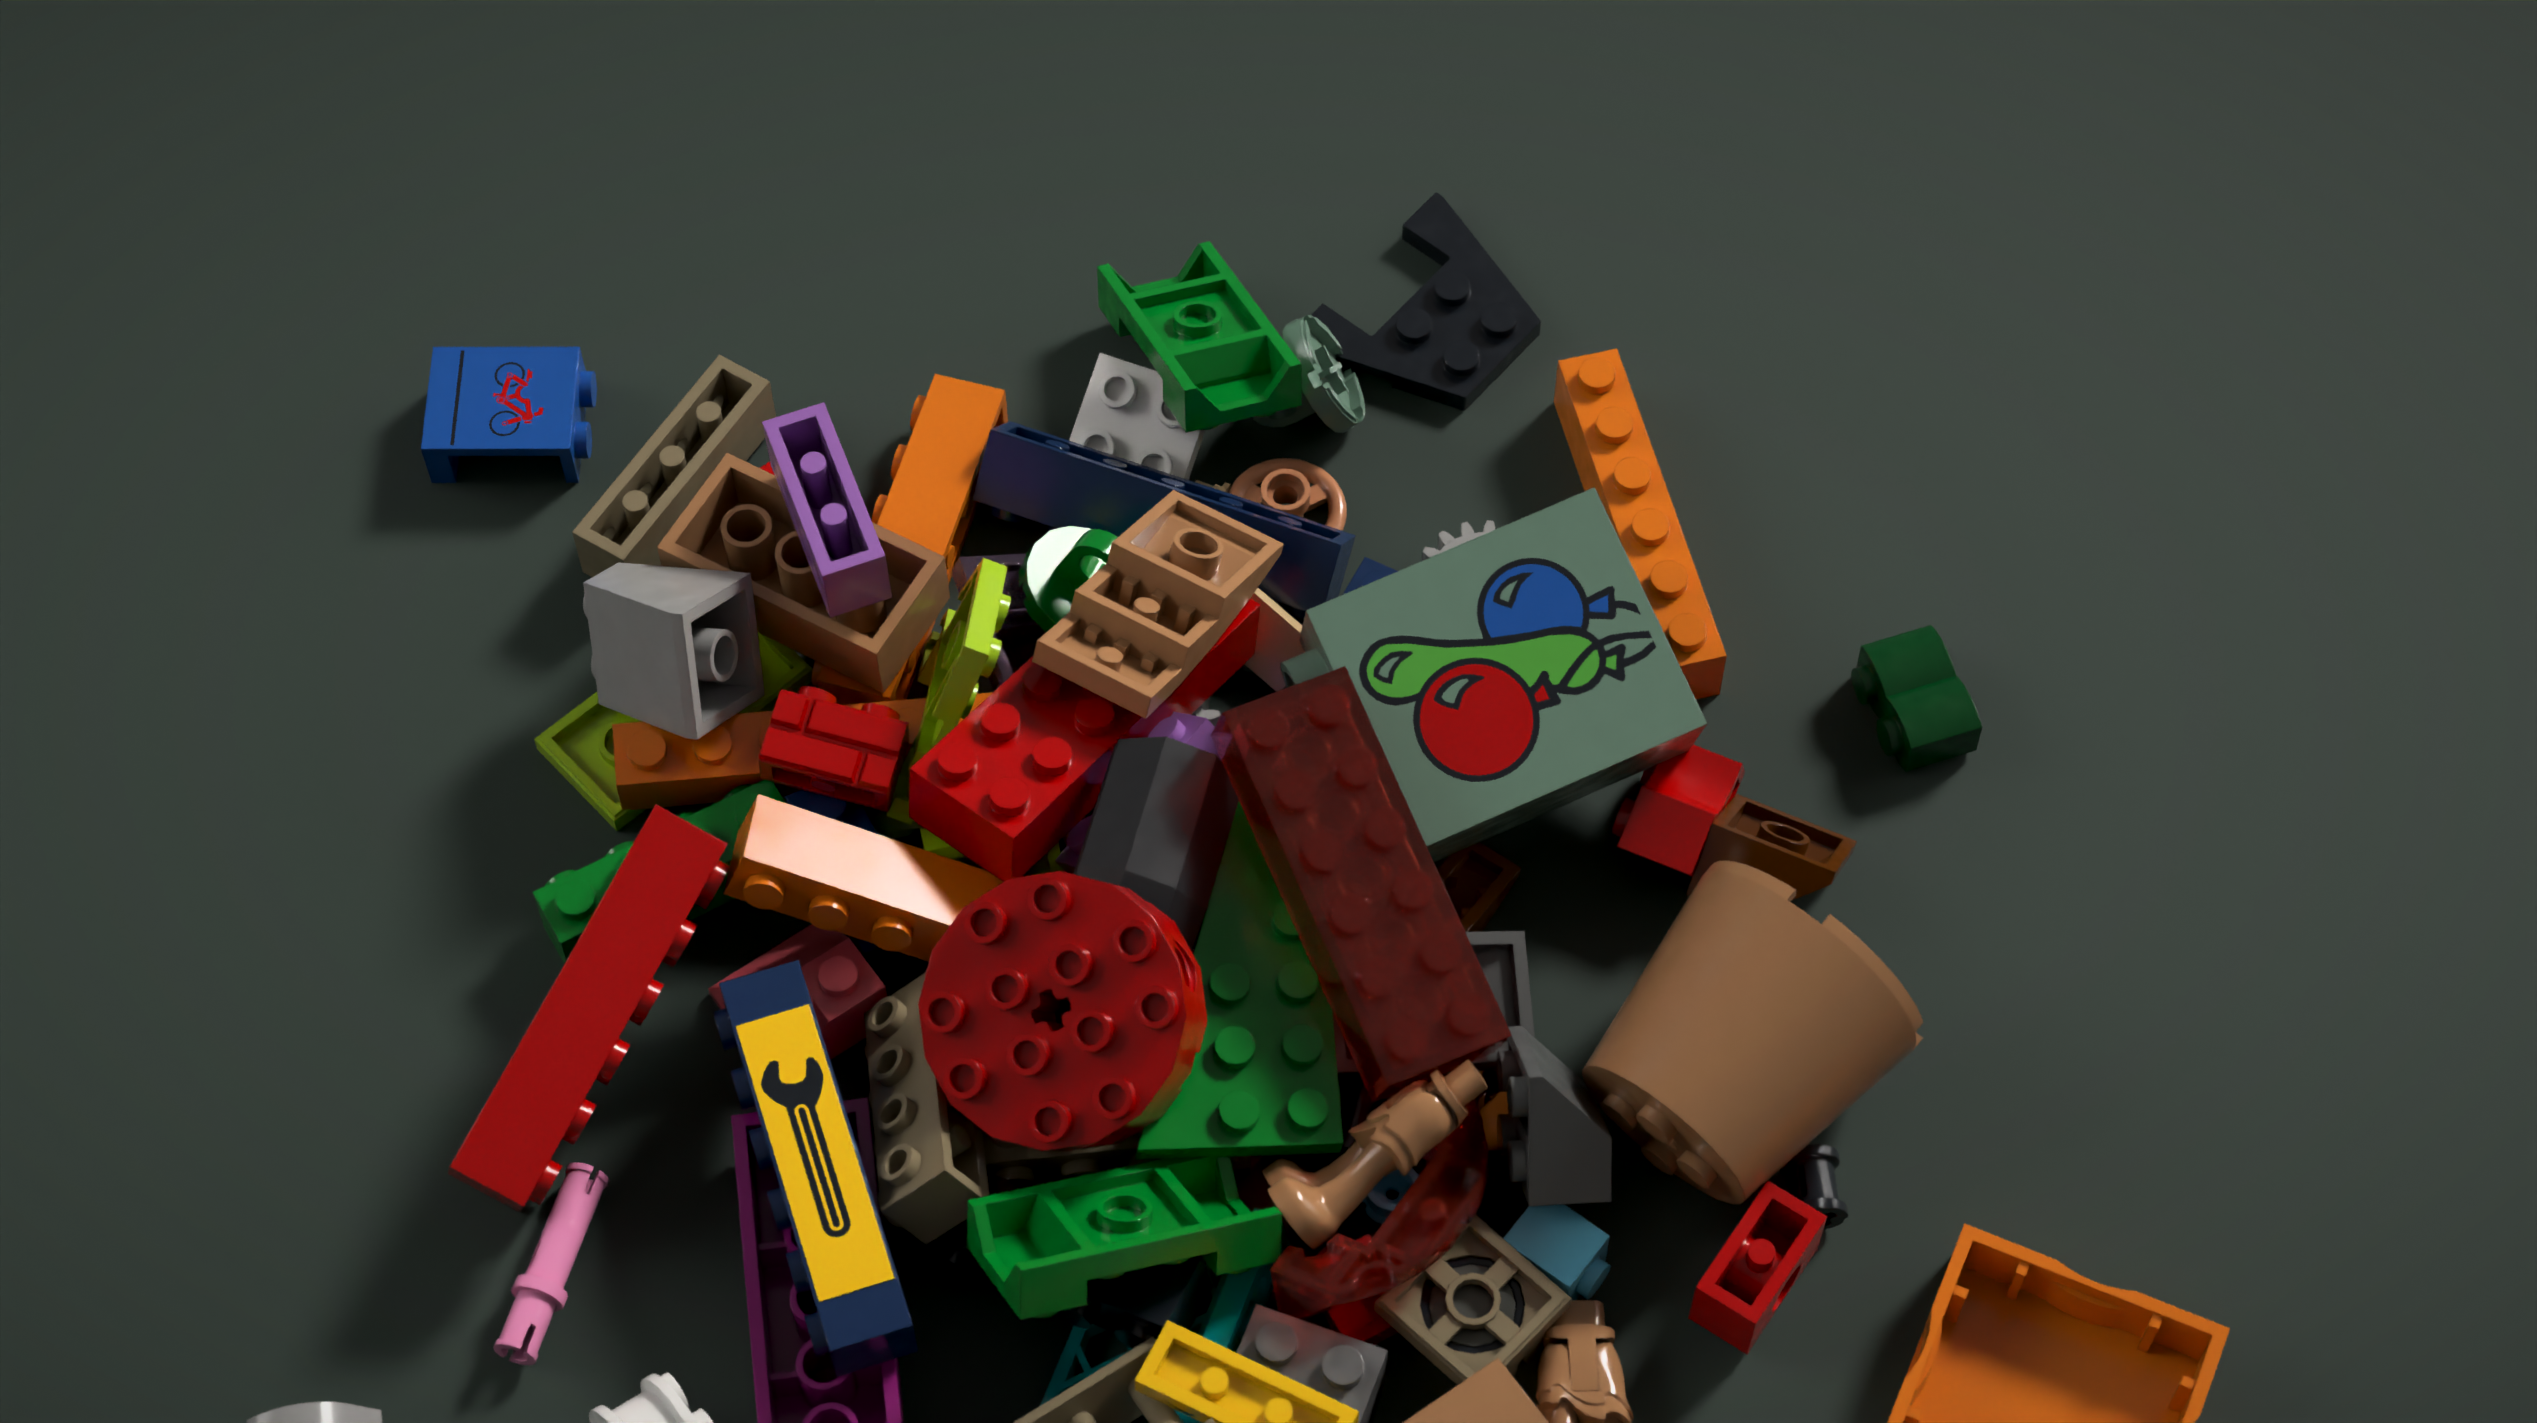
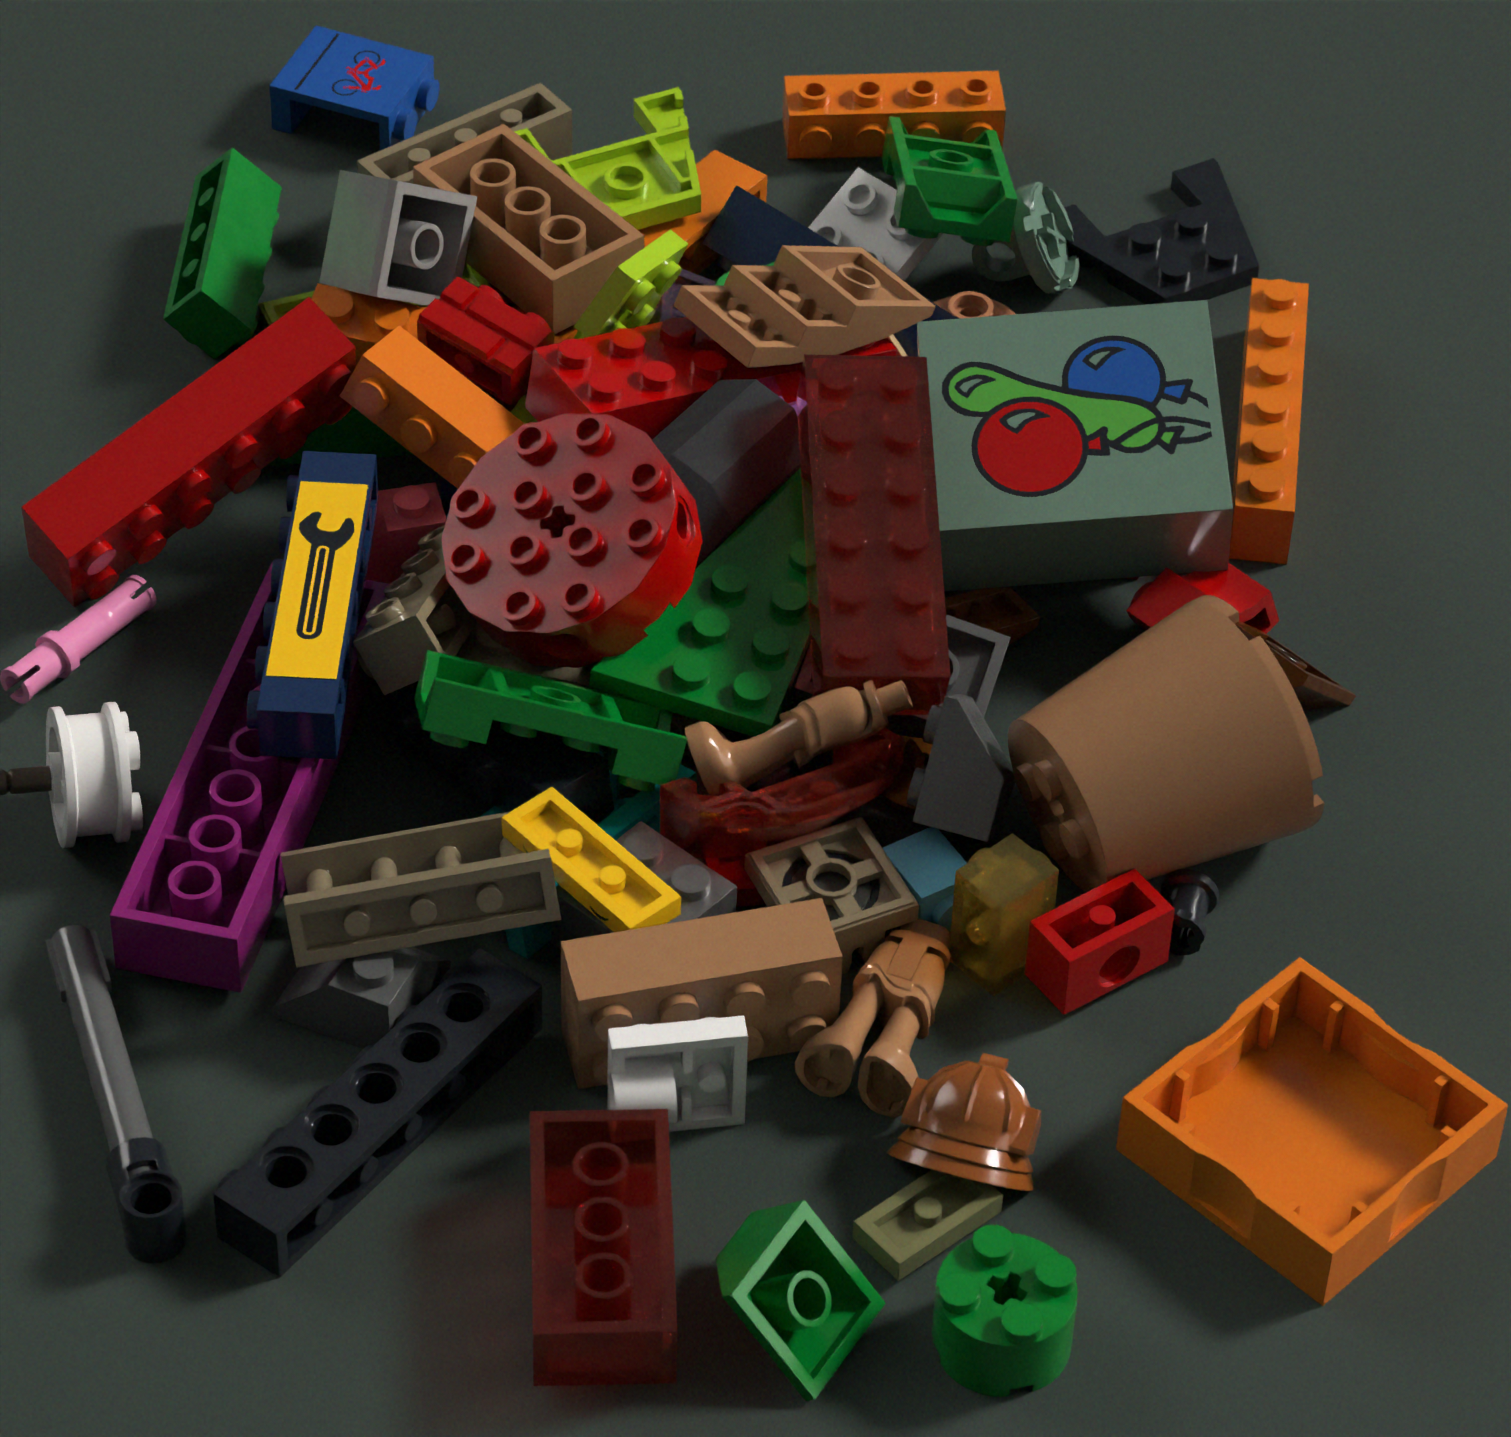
camera: 20 degrees right, 15 degrees down
medium lavender brick [762,402,892,618] -> none
dark green brick [1851,625,1983,772] -> none
none -> green brick [163,147,282,359]
none -> lime wing [514,87,701,230]
none -> orange brick [782,71,1006,159]
none -> clear yellow brick [949,833,1059,996]

